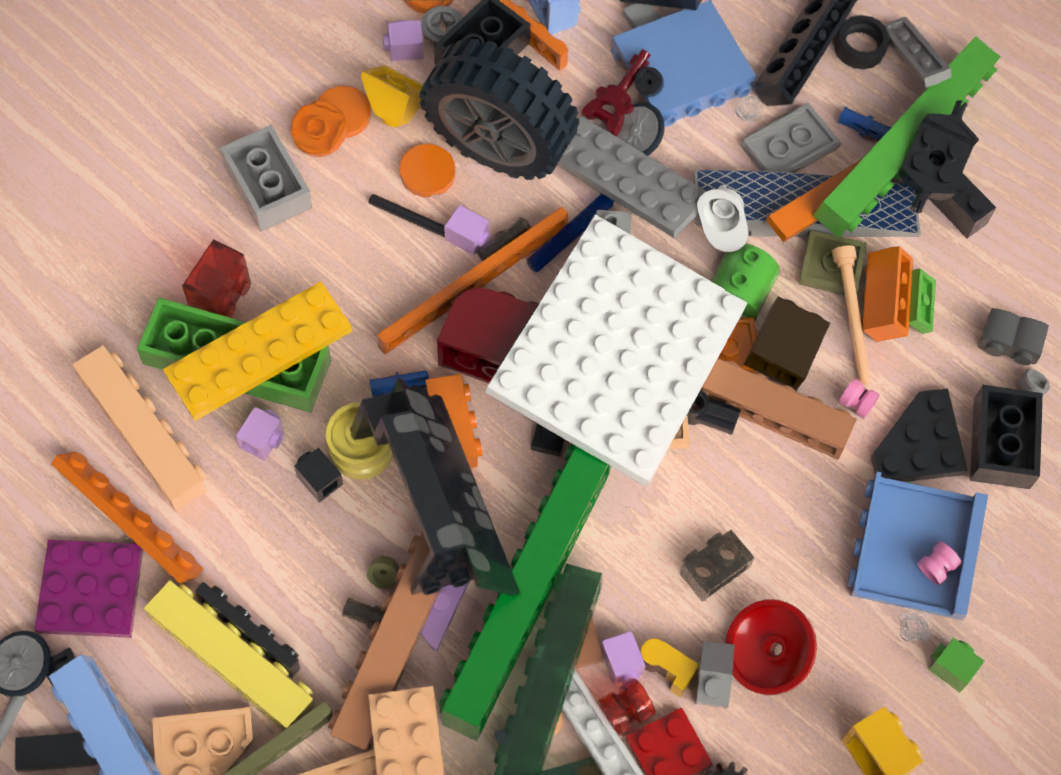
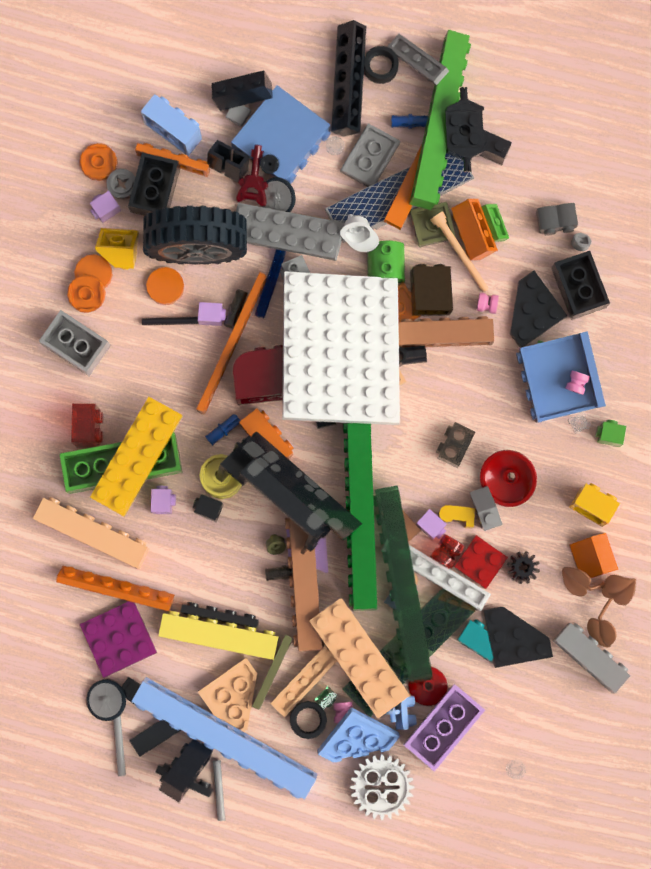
camera: 25 degrees left, 15 degrees up
none -> black piece [207,140,250,183]

